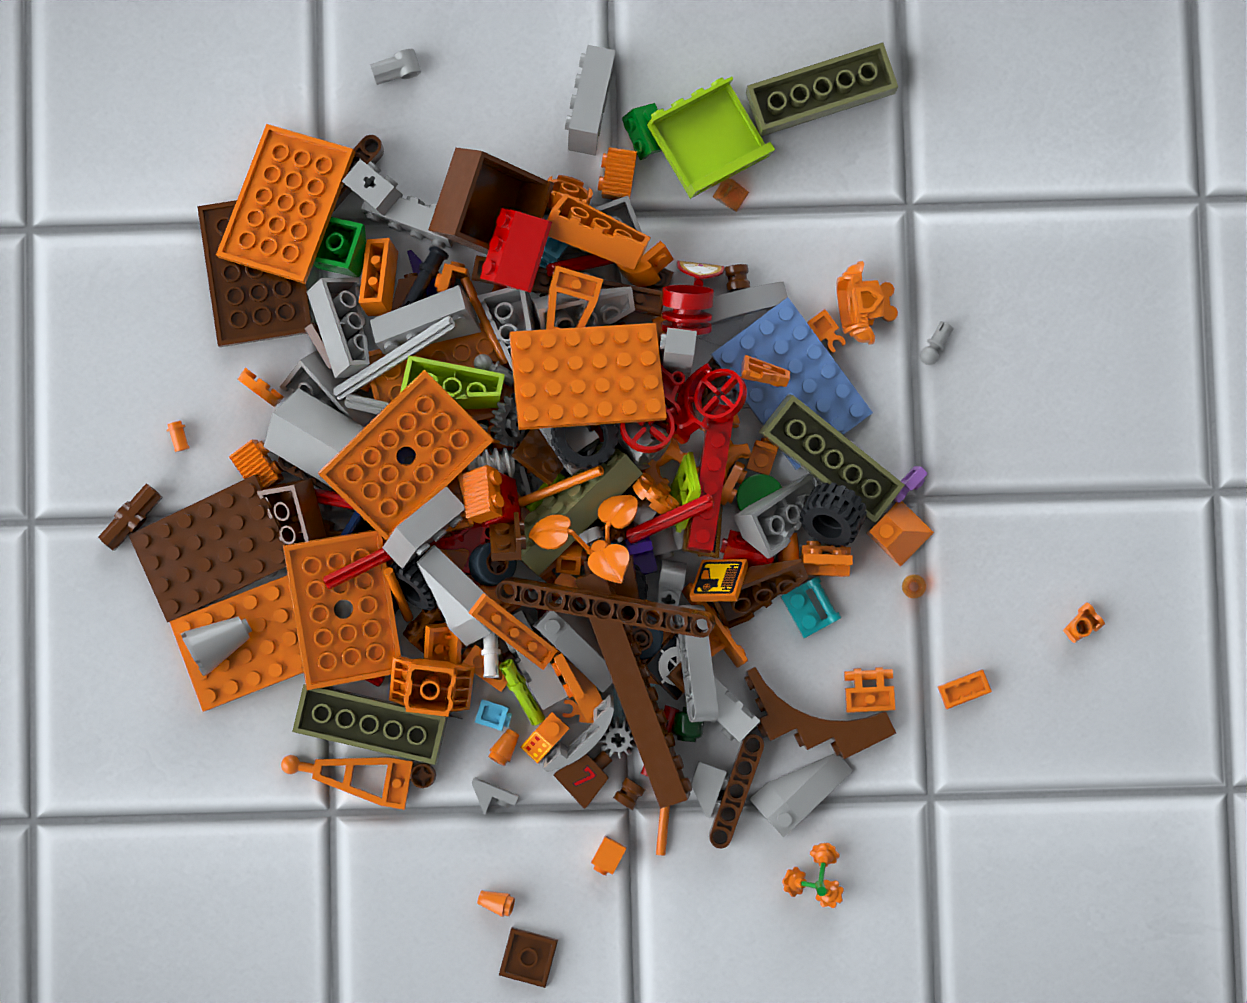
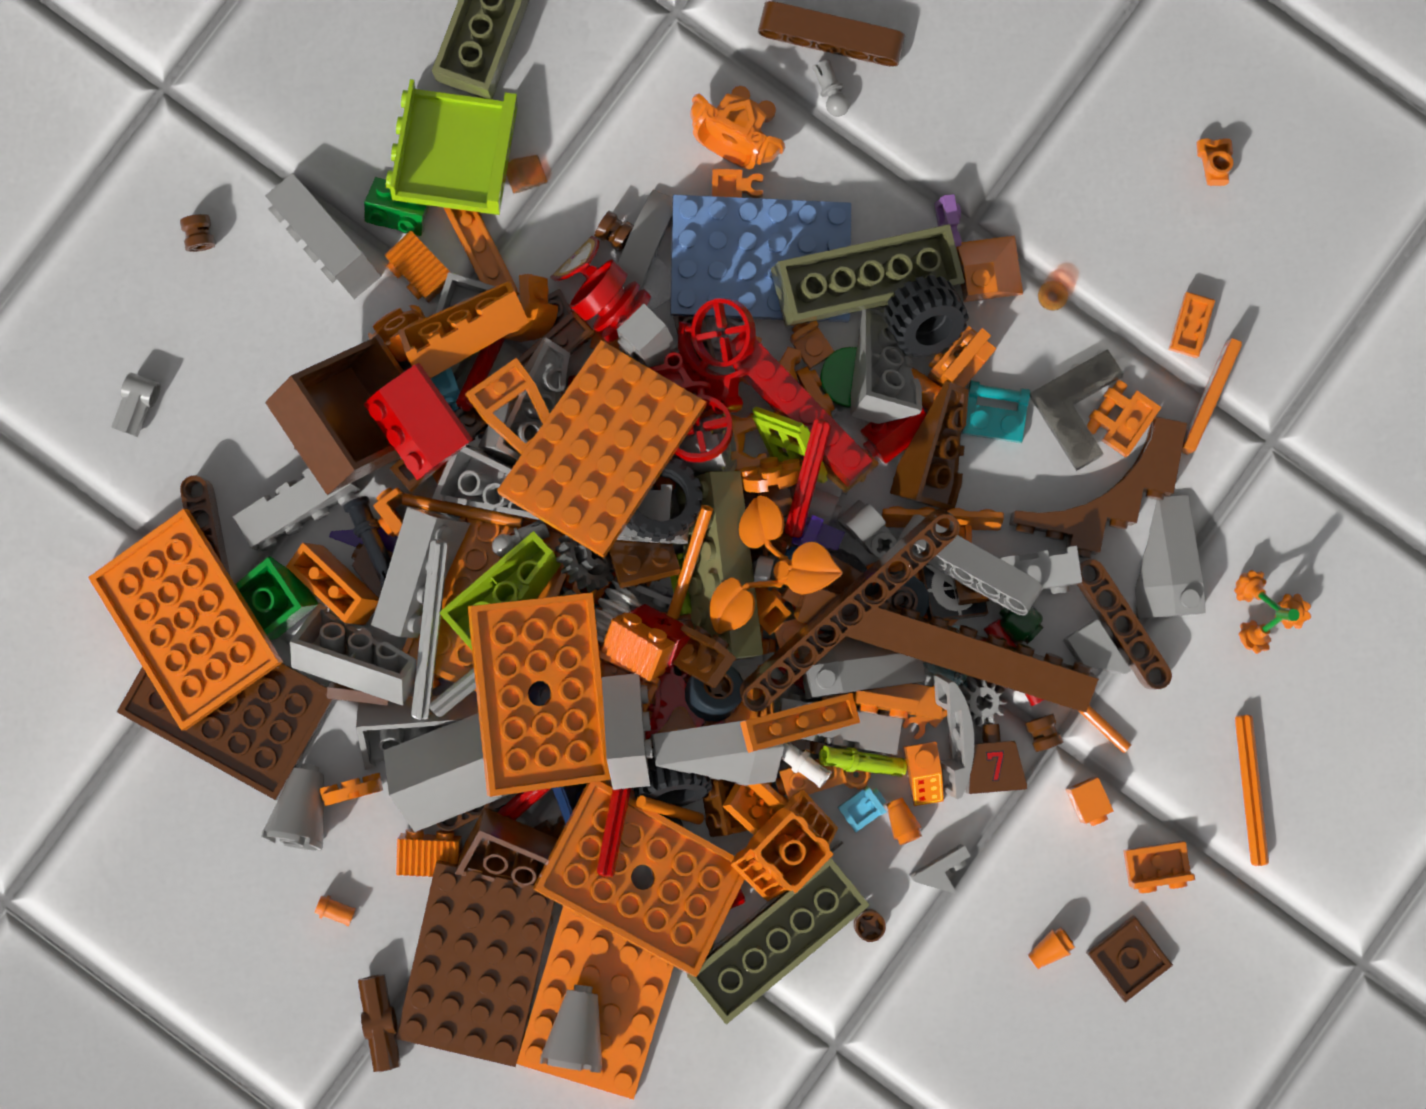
camera: 55 degrees left, 0 degrees up
orange plate [281,755,414,810] -> none
light grey brick [342,159,402,216] -> none
tile [690,559,749,602] -> none
orange wing [741,355,790,387] -> none
none -> reddish brown wheel [180,214,216,252]
none -> light grey cone [261,764,324,851]
none -> orange tile [443,207,520,295]
none -> reddish brown beam [757,1,905,67]
none -> orange plate [843,770,871,790]
none -> clear smoke plate [1030,349,1124,471]
none -> orange bracket [1123,841,1195,893]
none -> orange tile [1182,338,1242,455]
none -> orange axle [1235,715,1269,866]

